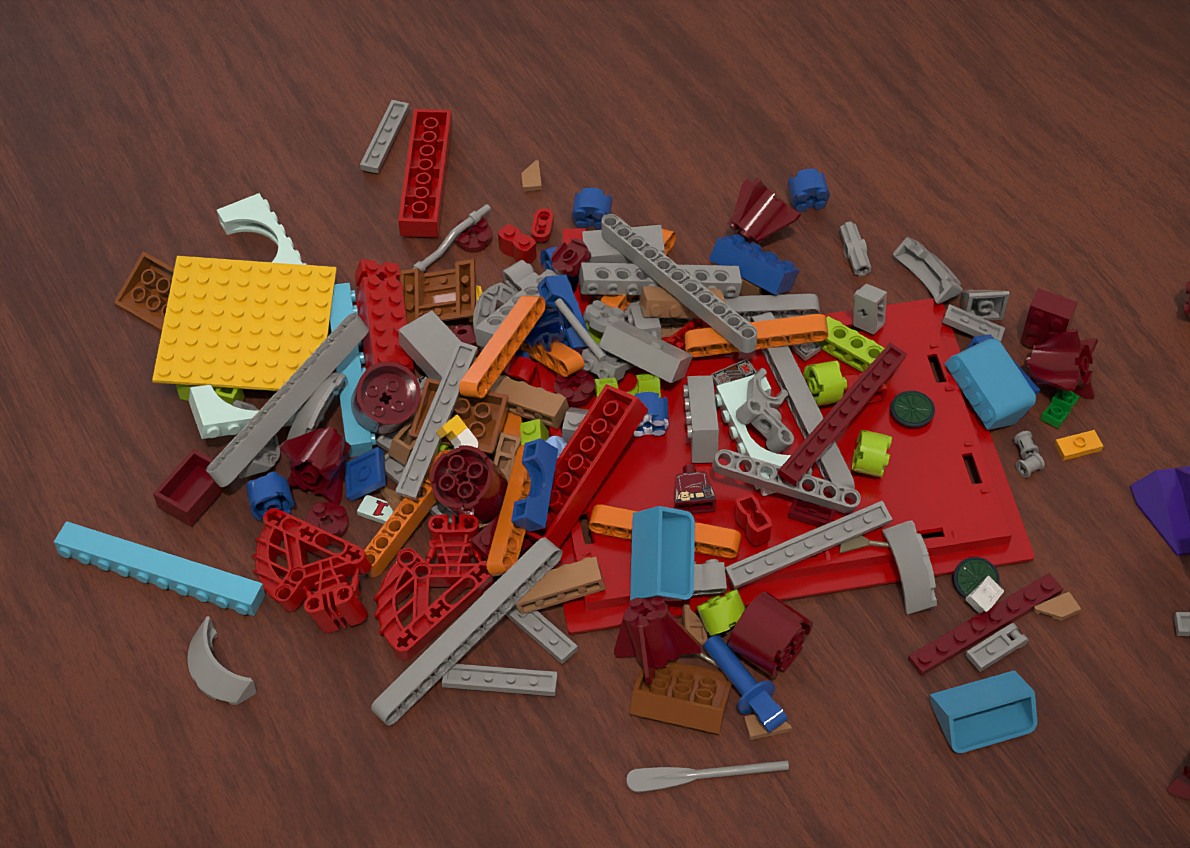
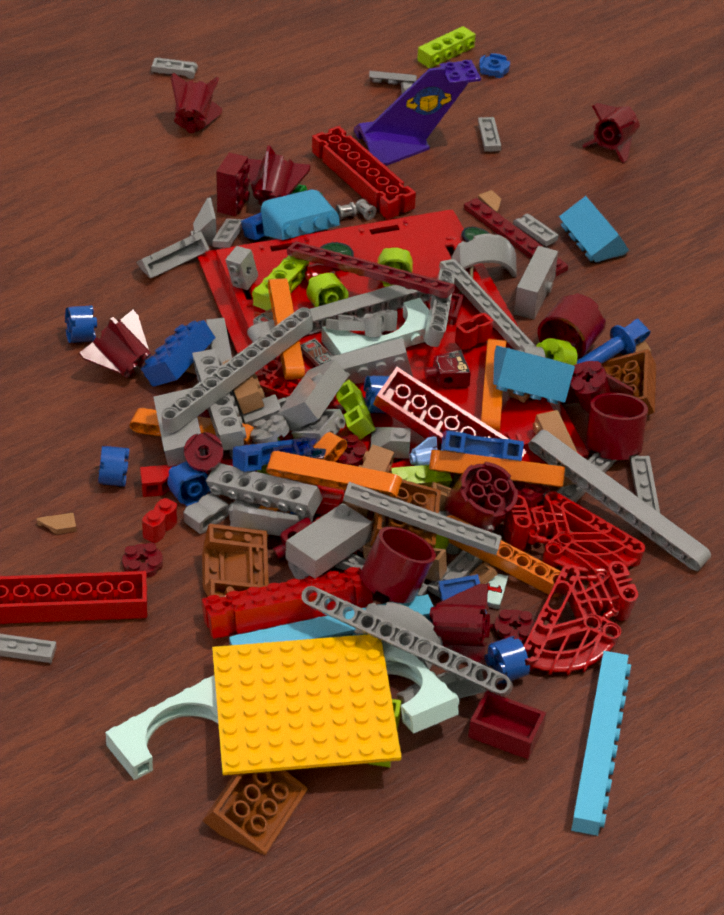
camera: 100 degrees left, 10 degrees down
light grey windscreen [187,616,257,705] -> none
light grey bar [412,204,491,272] -> none
leg [436,415,478,449] -> none
red plate [531,208,554,242] -> none
light grey bar [555,298,606,362] -> none
light grey piece [627,760,789,793] -> none
light grey piece [839,222,872,277] -> none
white slope [966,575,1004,614] -> none
light orange plate [1055,430,1103,461] -> none
none -> red brick [312,126,416,220]
none -> light grey brick [514,246,558,320]
none -> dark red brick [586,393,648,460]

